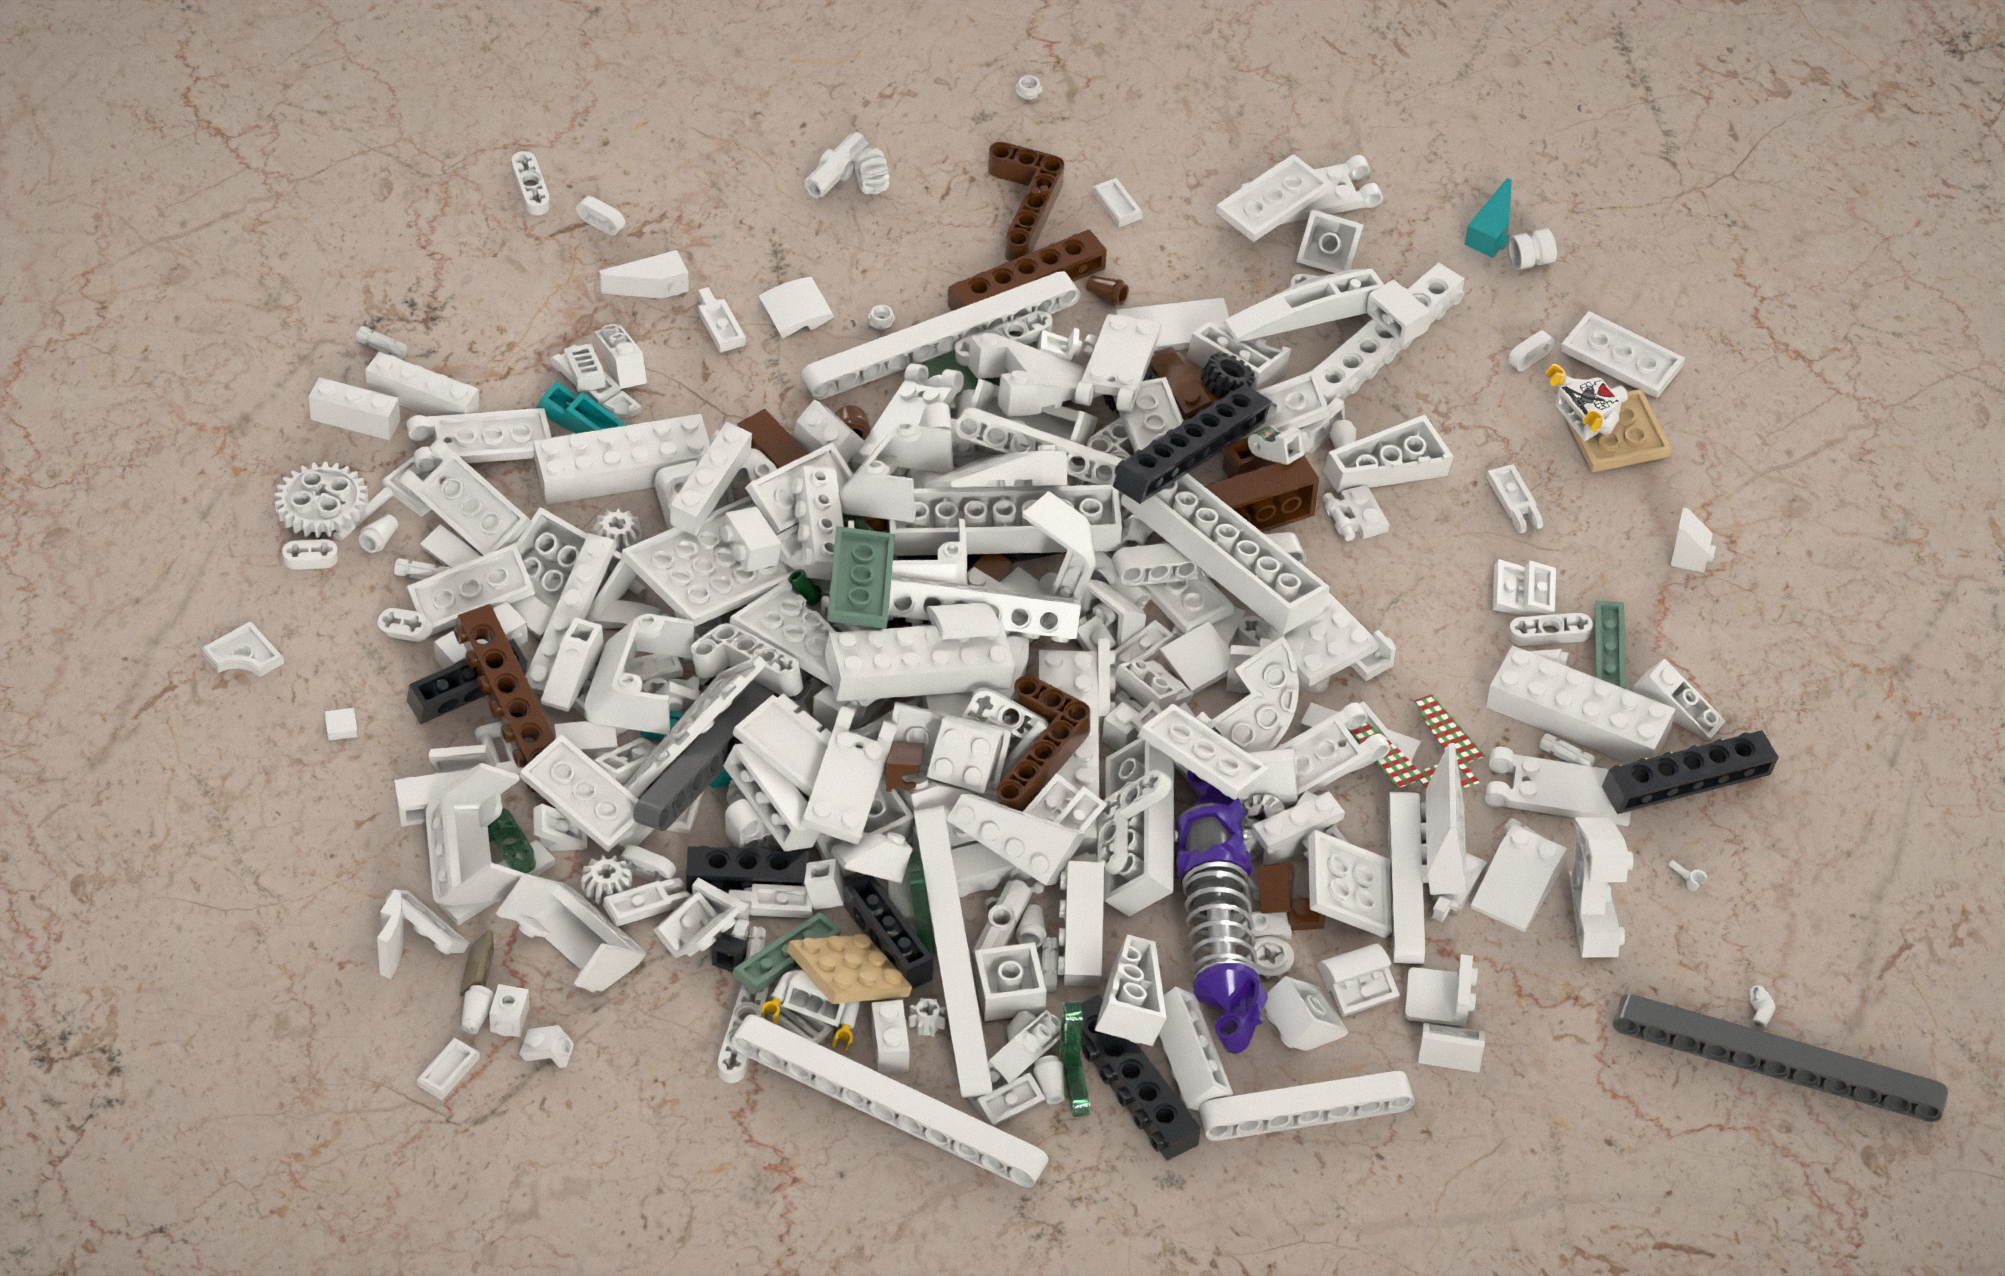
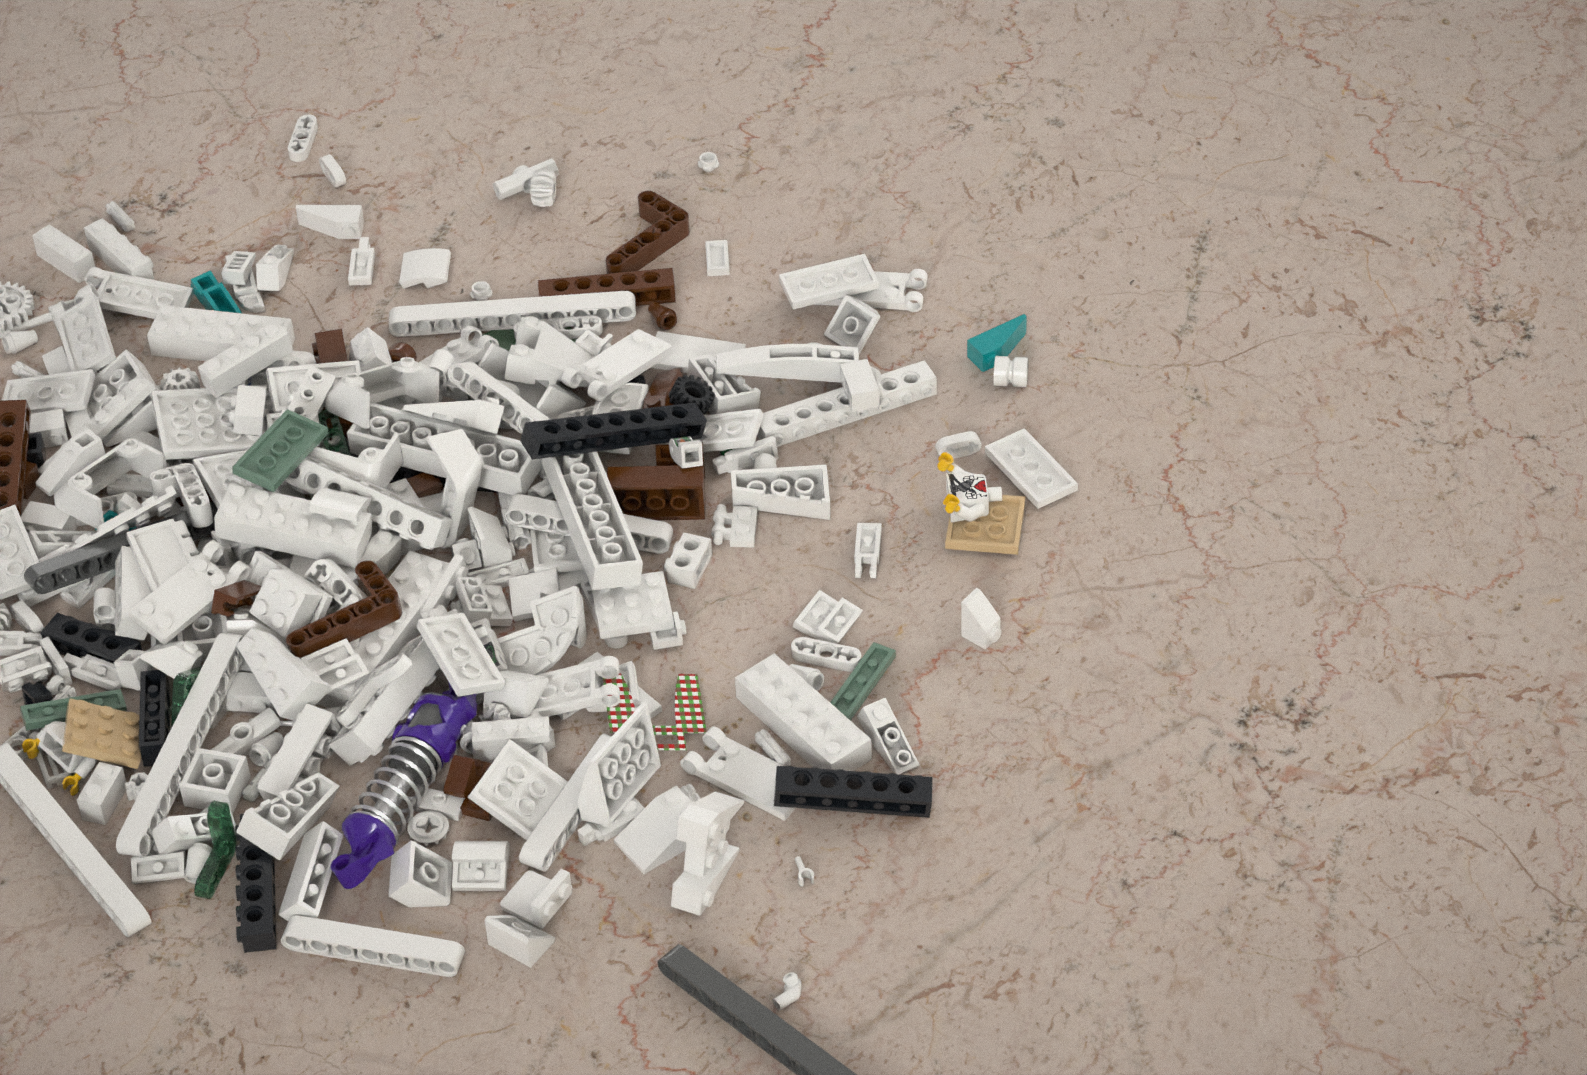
camera: 30 degrees right, 5 degrees down
none -> white brick [664,533,712,589]

